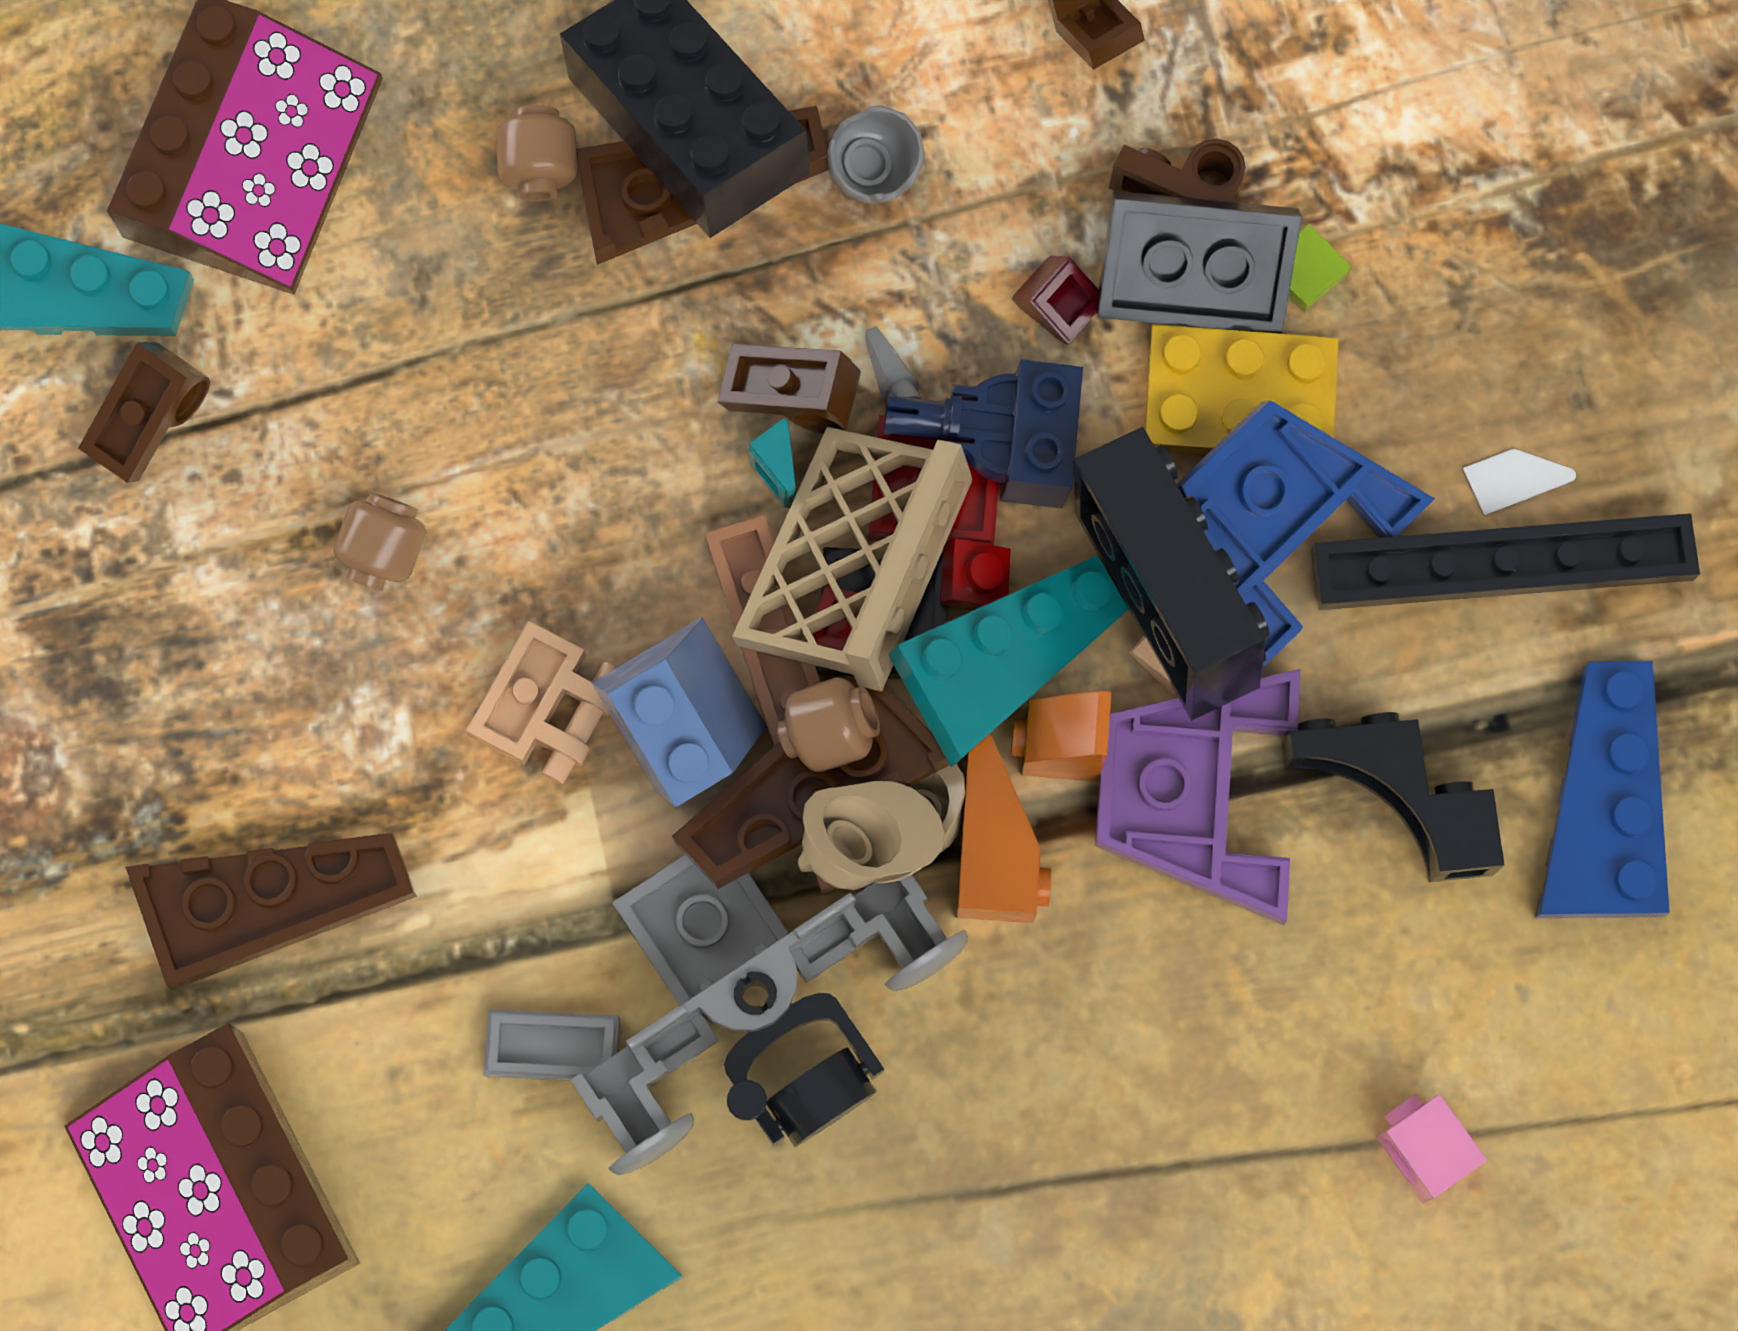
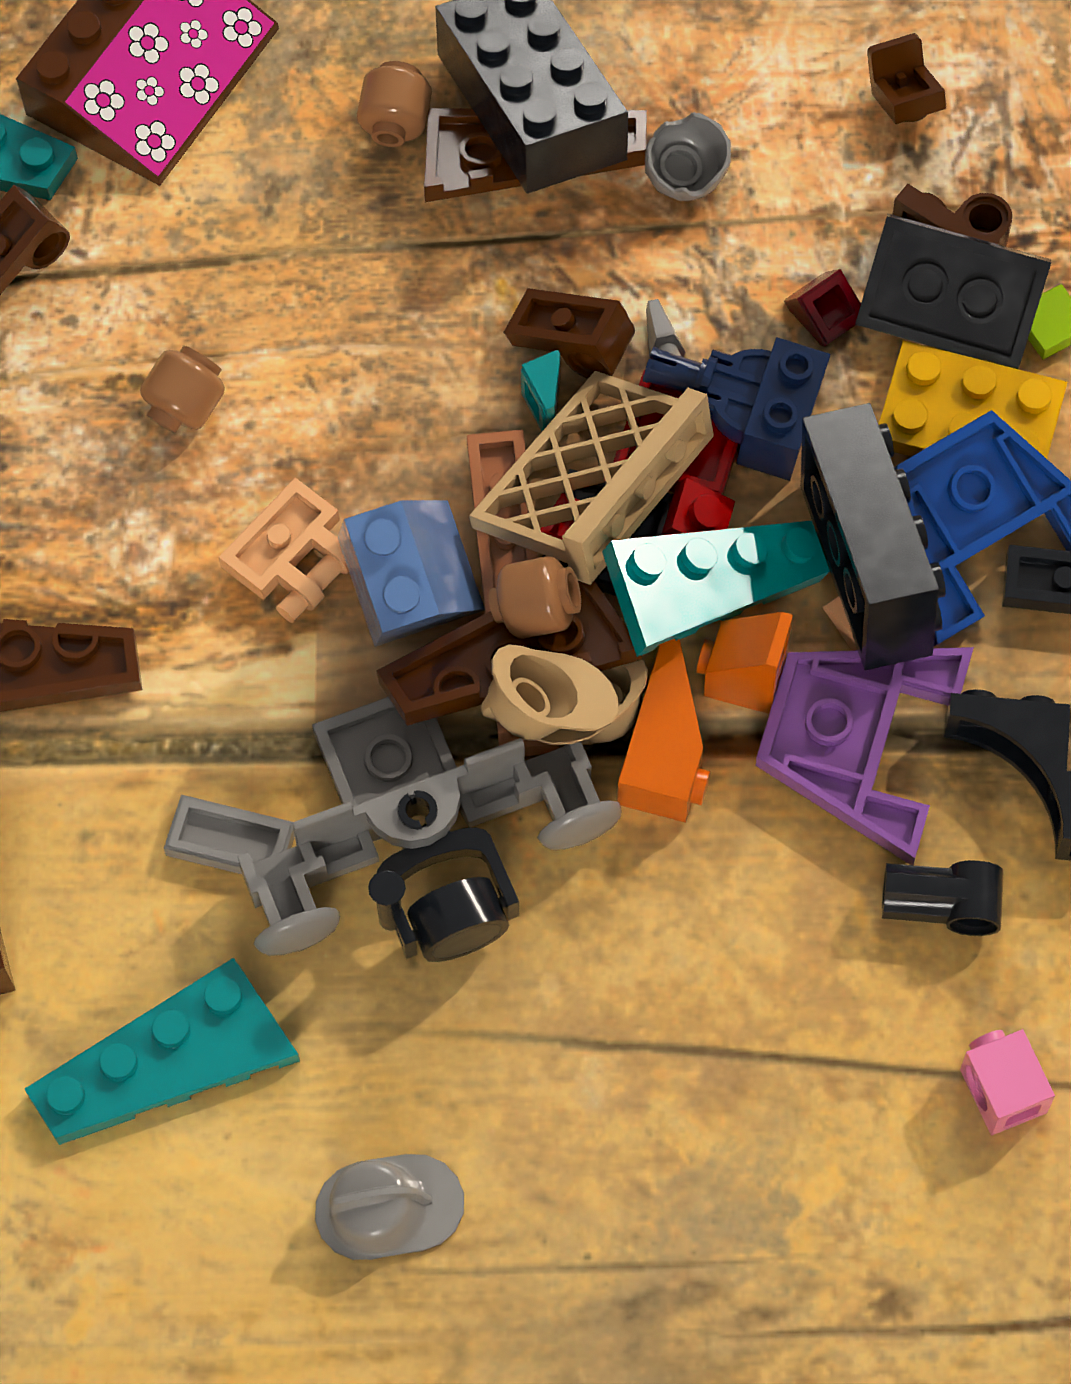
camera: 15 degrees right, 10 degrees down
none -> black piece [882,860,1003,936]

